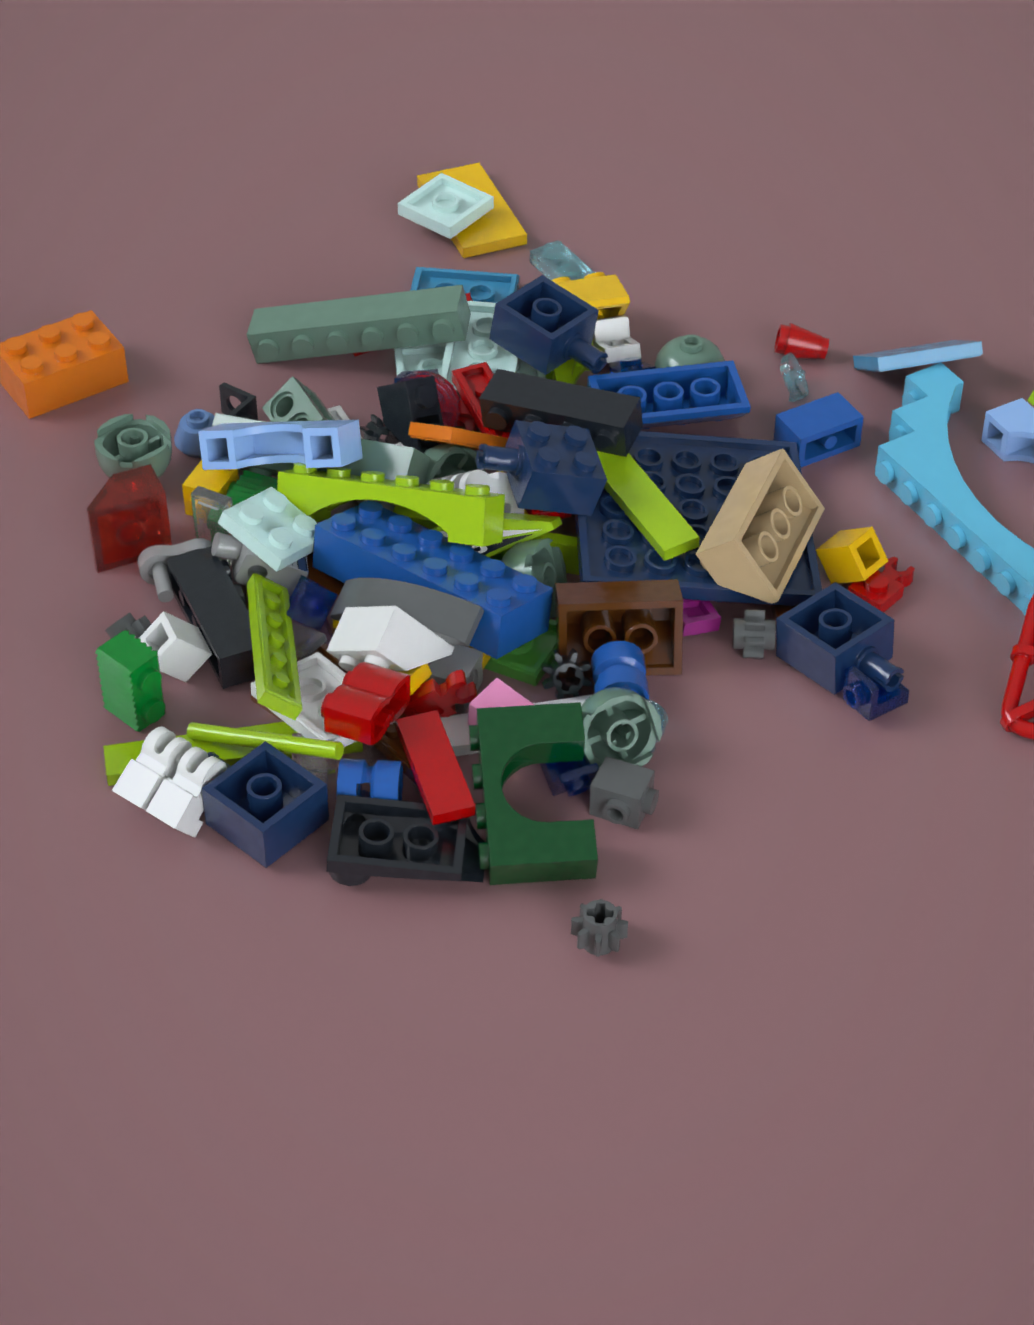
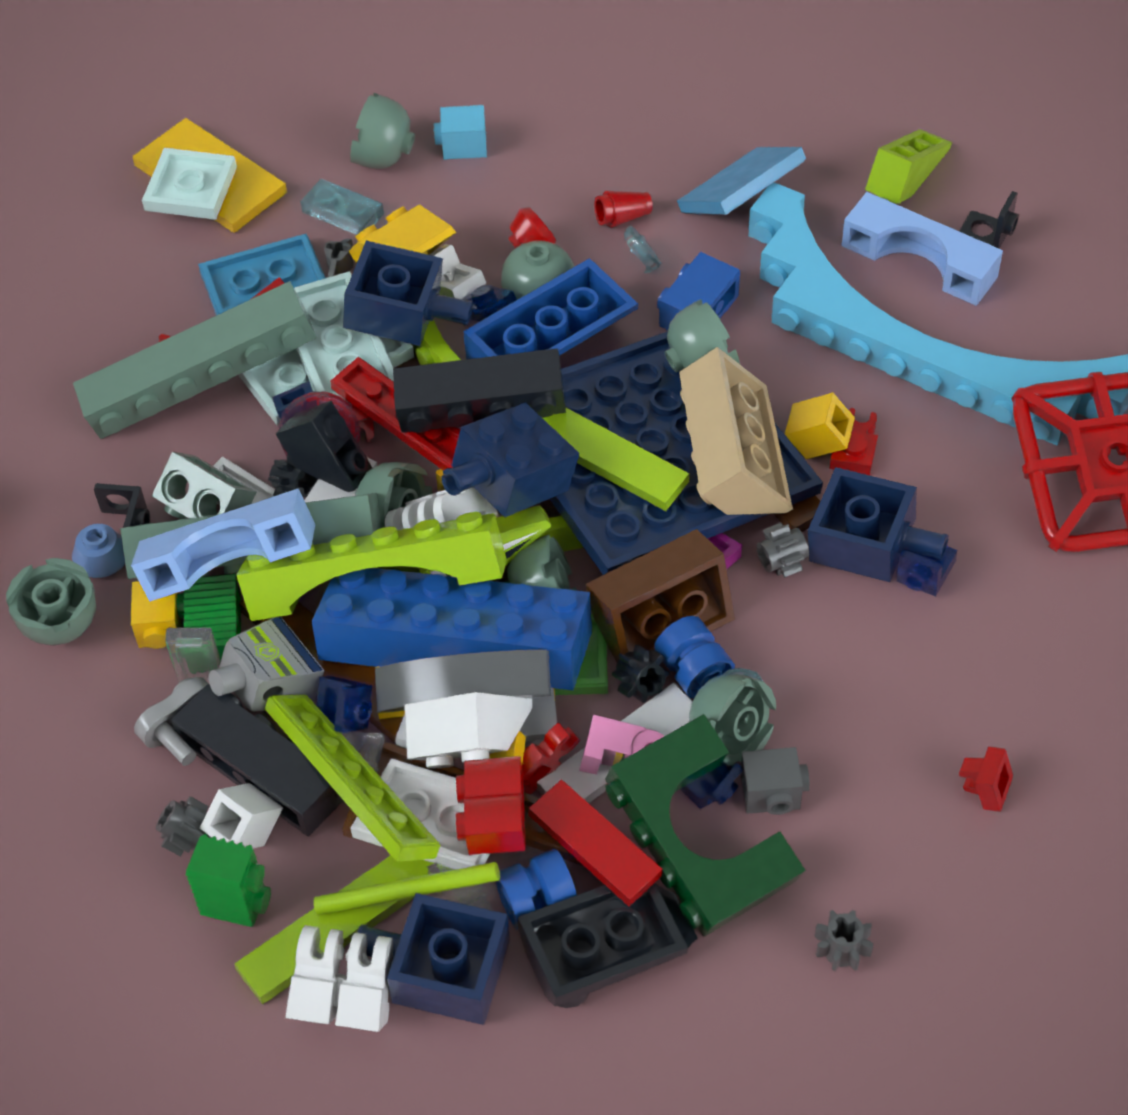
camera: 25 degrees left, 10 degrees up
clear red slope [87,464,172,573] -> none
light aqua plate [218,487,317,572] -> none
orange tile [408,422,508,451] -> none
none -> sand green cylinder [350,93,415,169]
none -> medium azure brick [434,105,487,160]
none -> red cone [508,207,556,248]
none -> sand green cylinder [664,299,740,373]
none -> red tile [959,746,1014,812]

